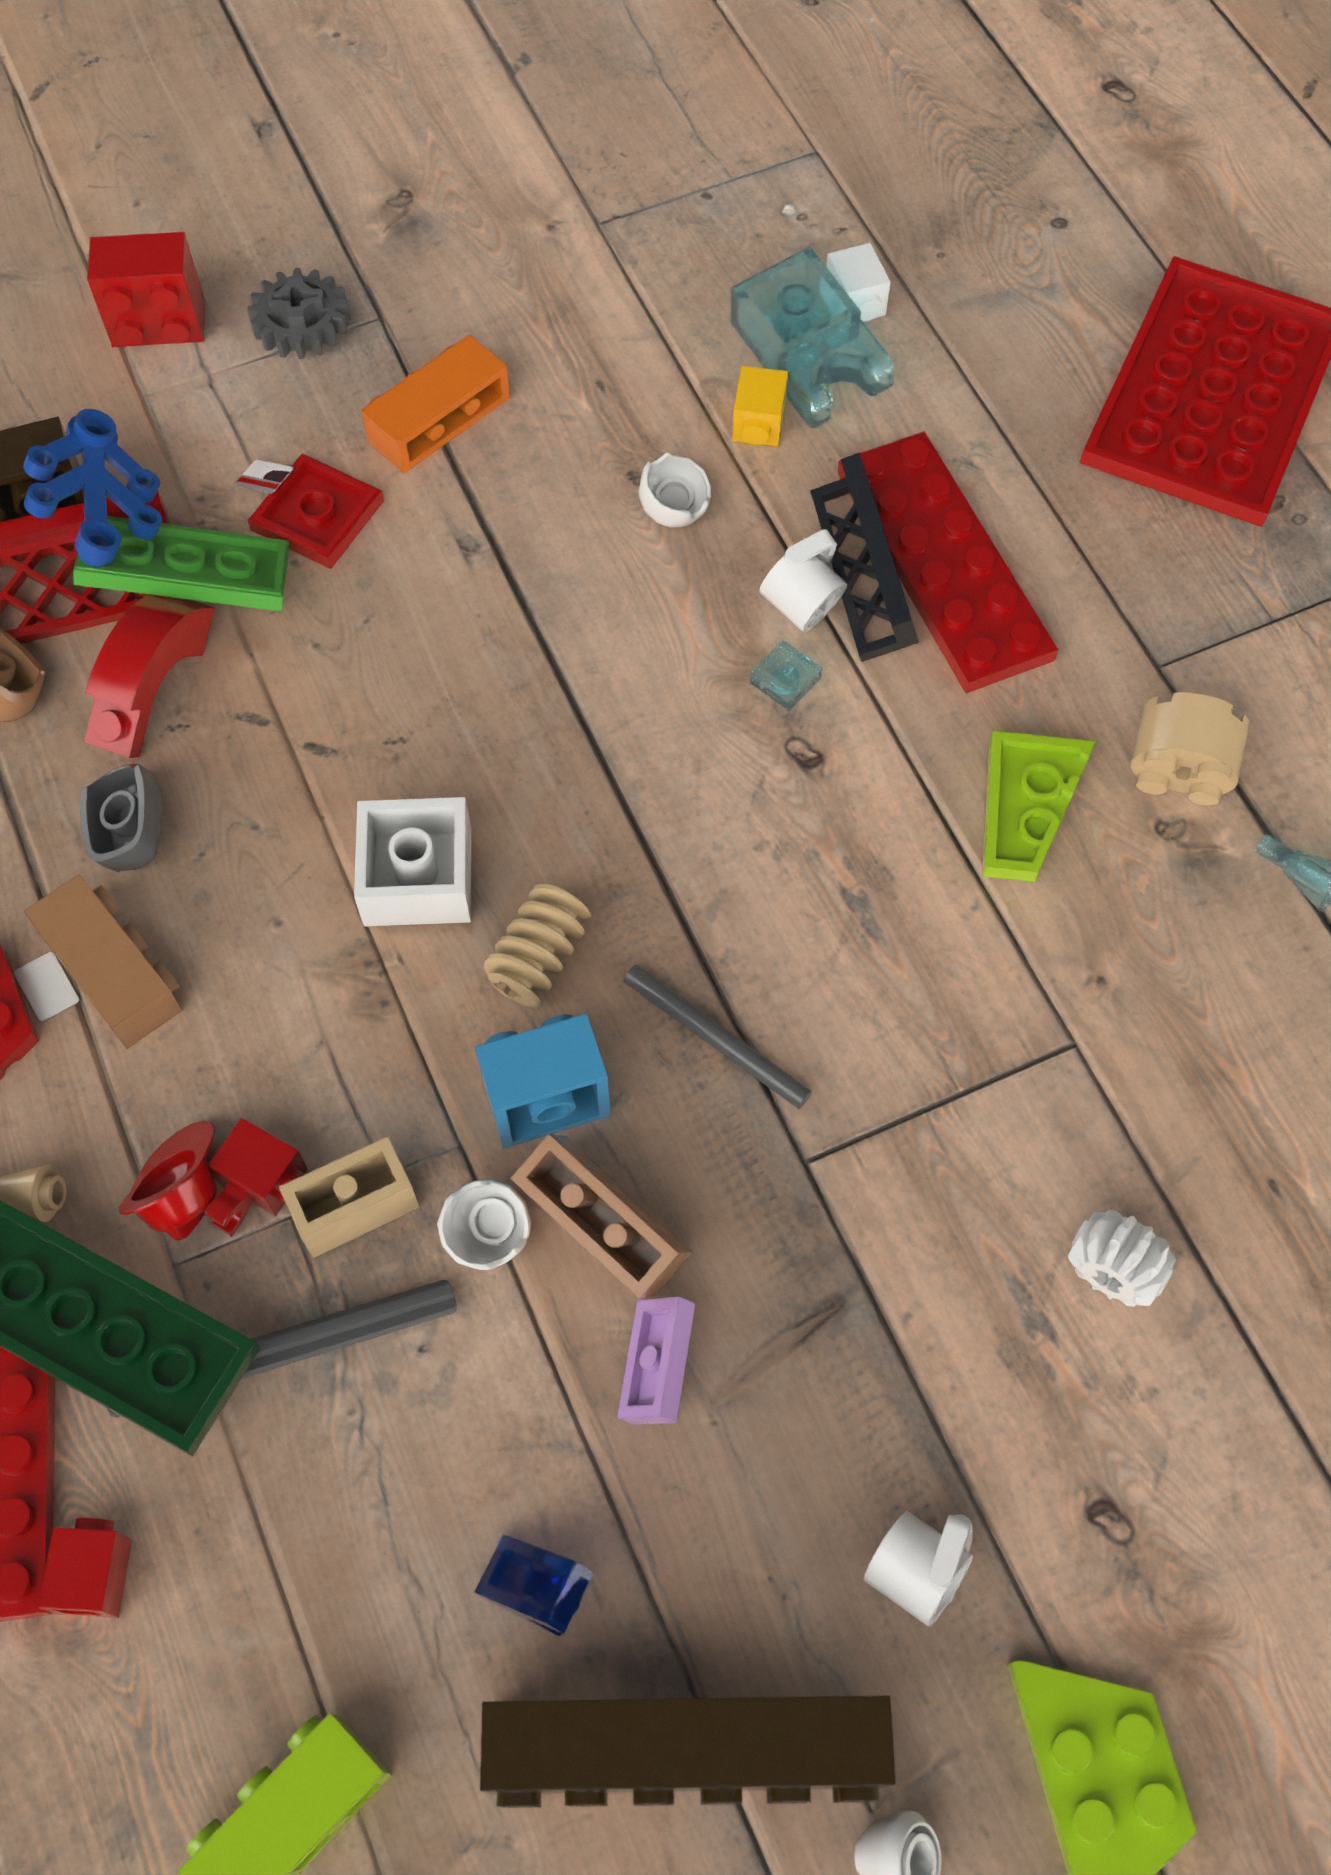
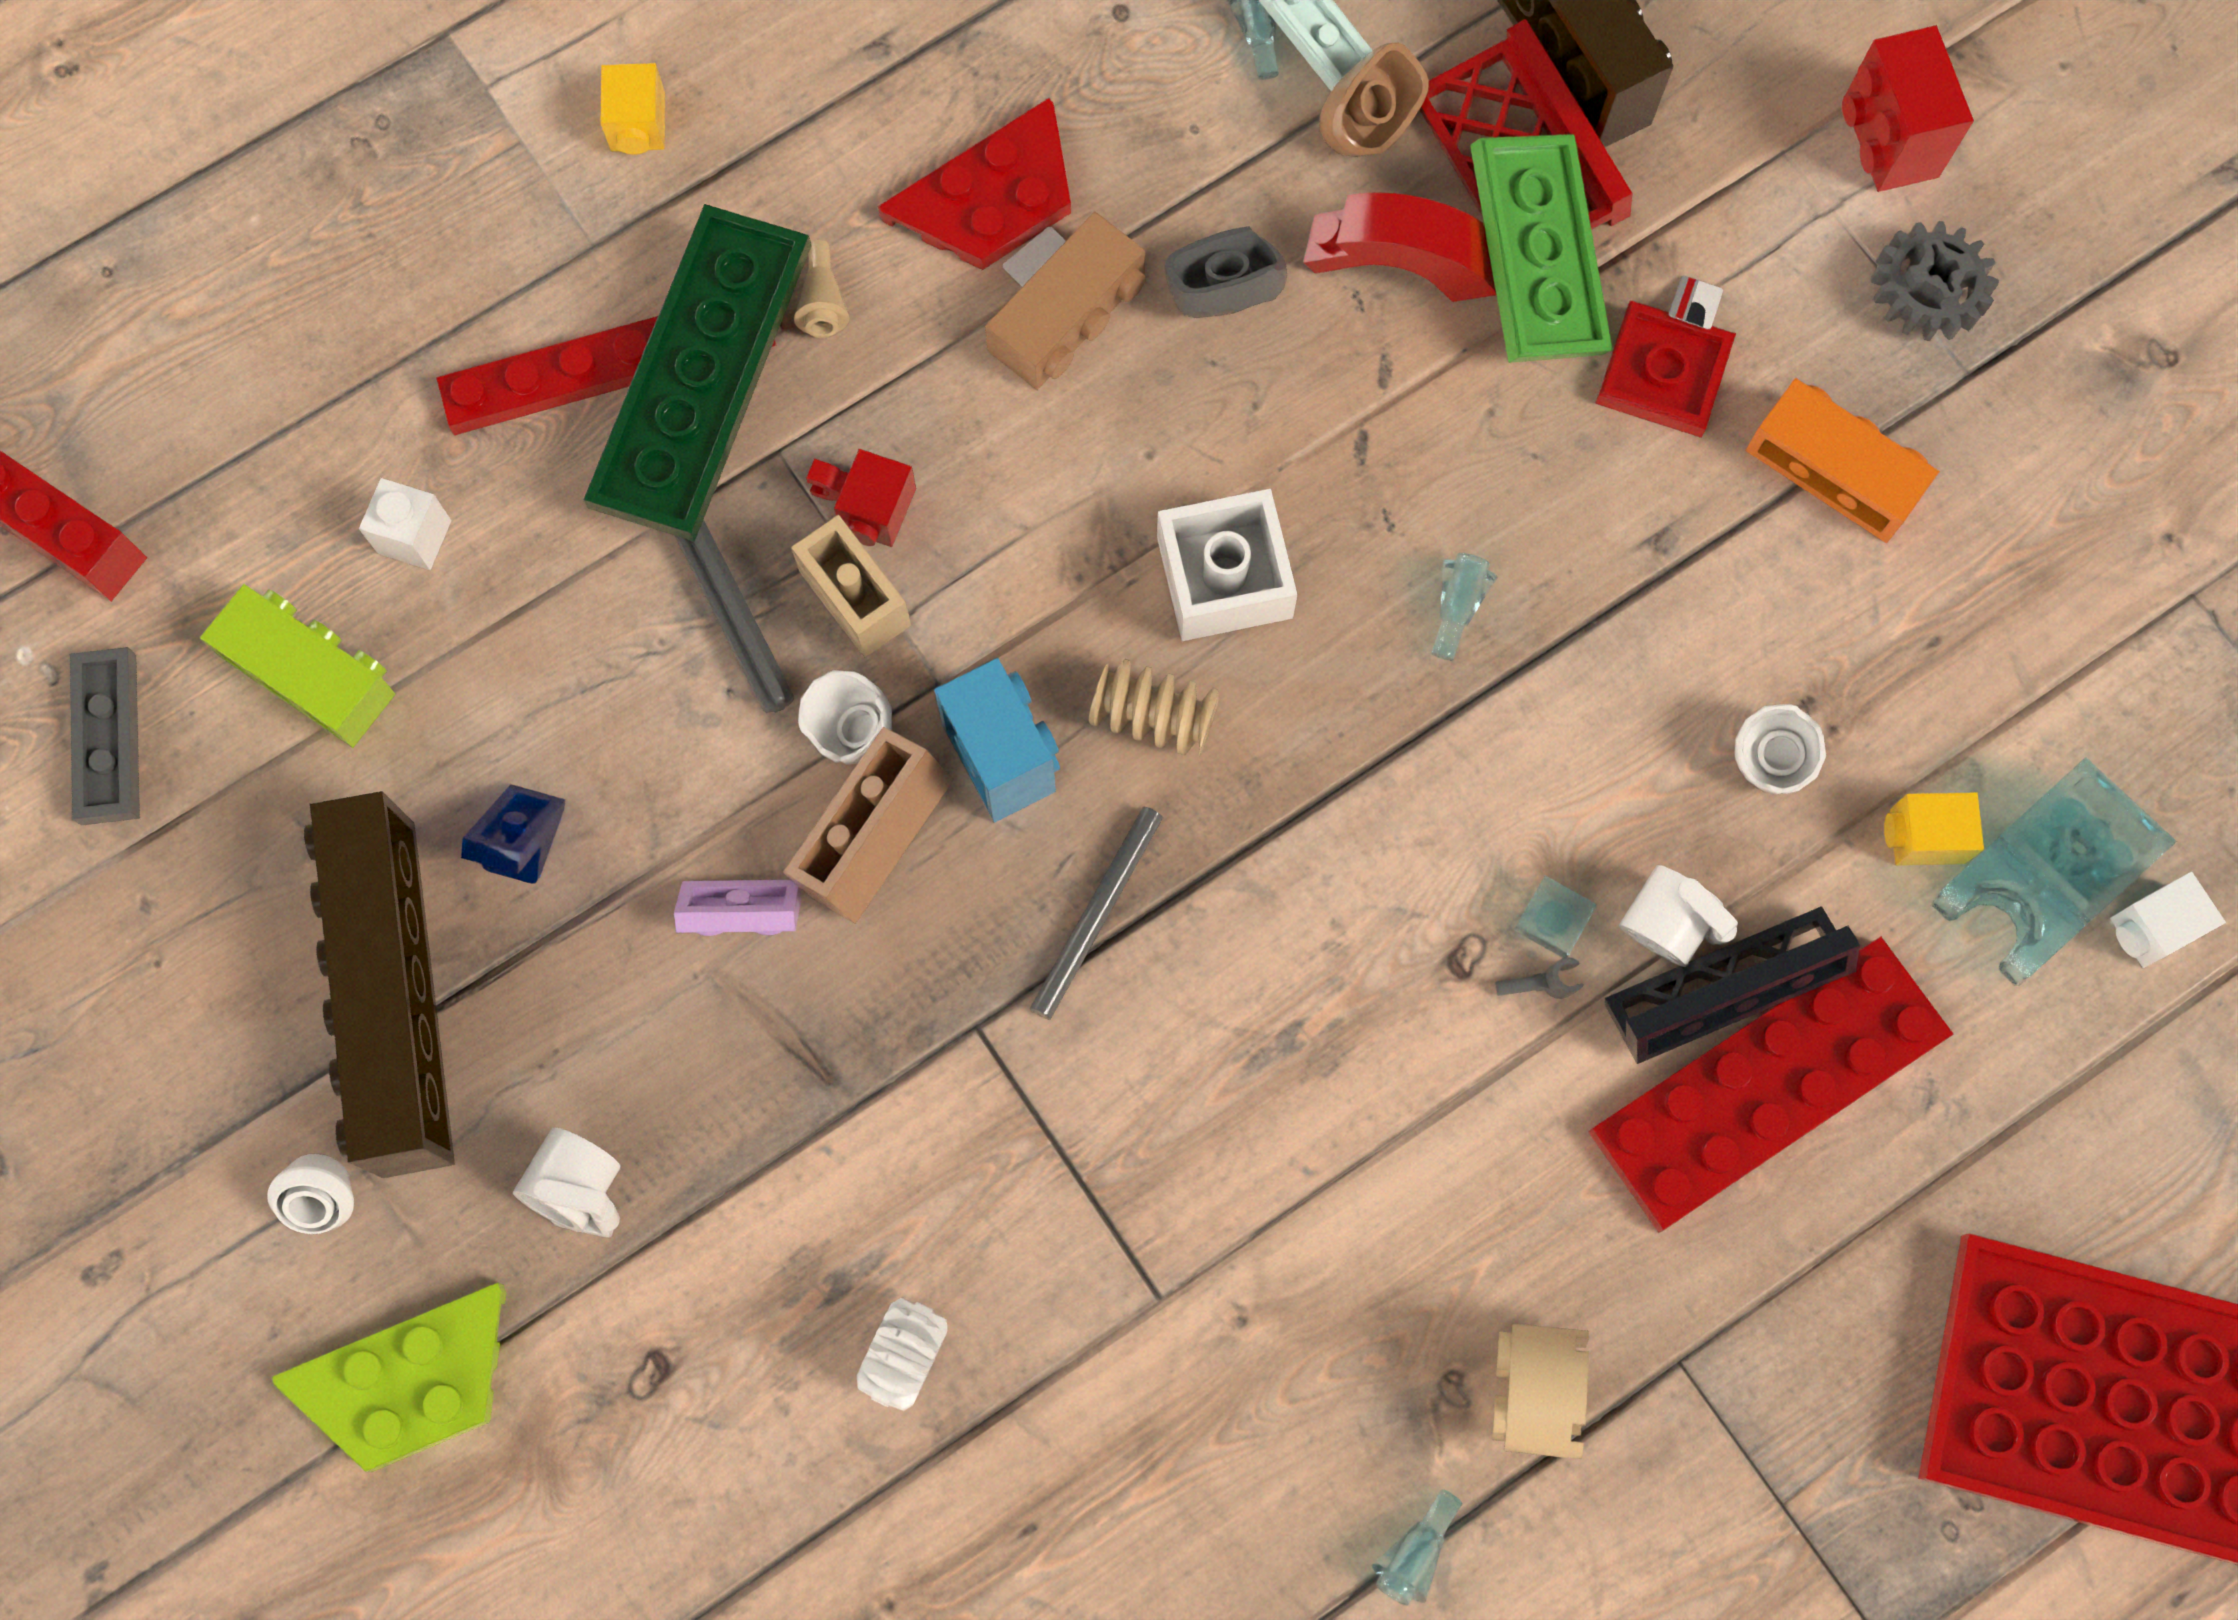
camera: 80 degrees right, 10 degrees up
blue plant [23,409,162,567] -> none
red brick [38,1518,132,1618] -> none
red piece [118,1120,217,1241] -> none
lime wing [982,730,1096,882] -> none
none -> white brick [359,478,452,570]
none -> clear light blue cone [1432,553,1498,661]
none -> dark grey hand [1495,957,1584,999]

